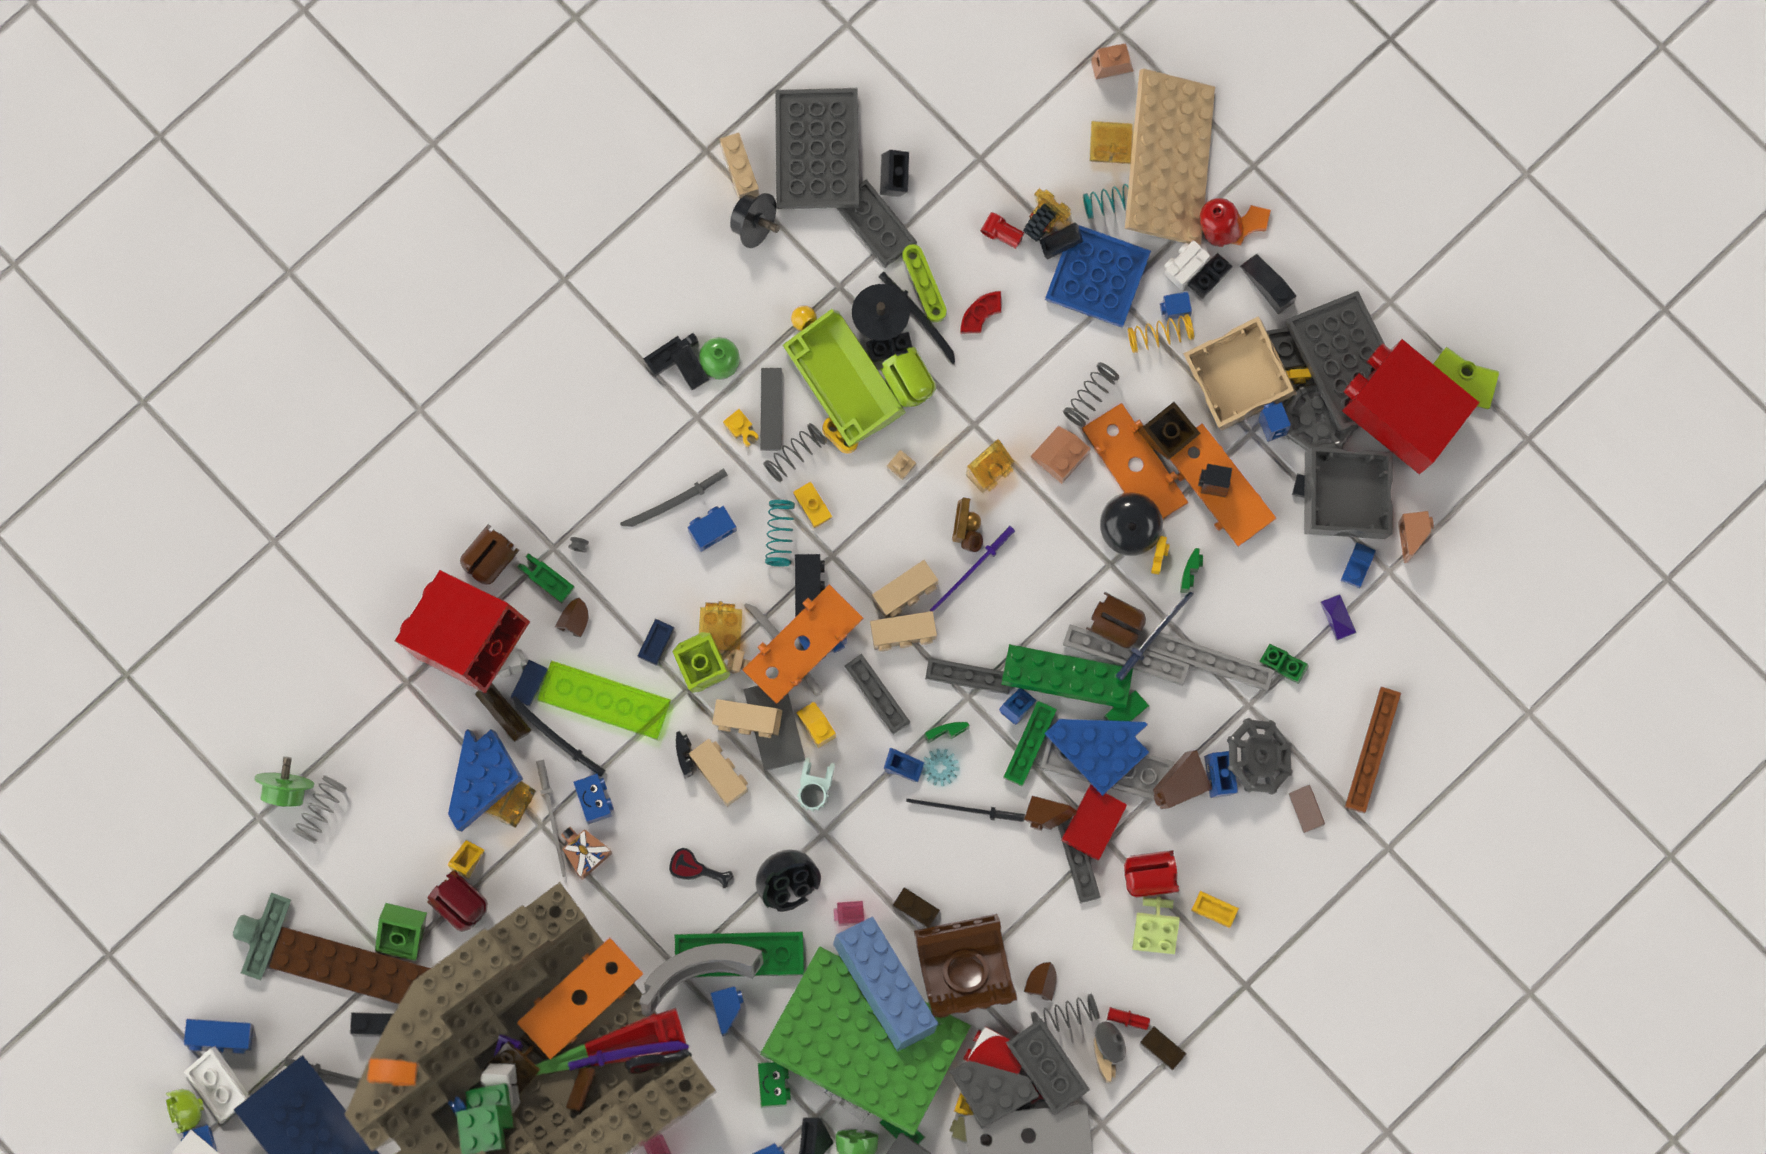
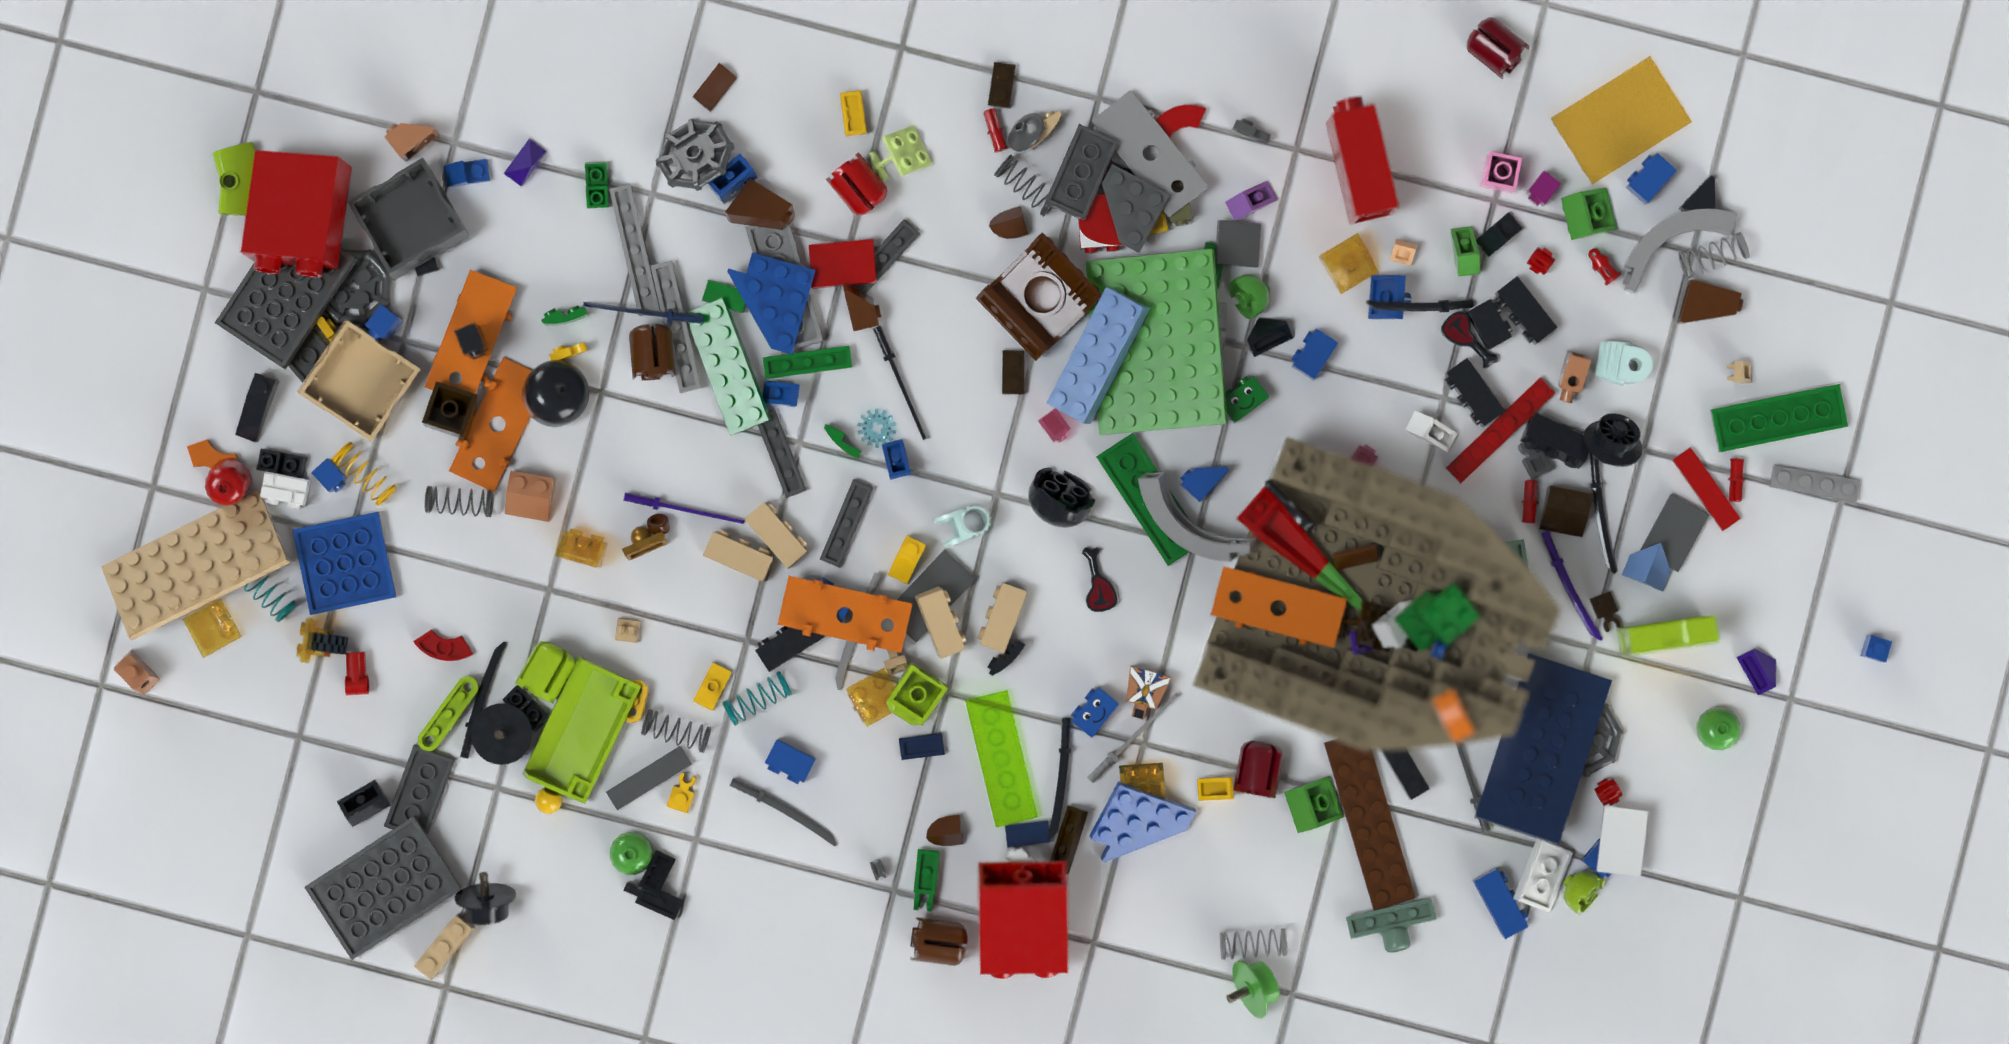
camera: 120 degrees left, 10 degrees up
dark purple sword [568,1041,689,1070] -> none
black tile [1039,222,1084,260] -> none
dark orange plate [1345,687,1401,814] -> none

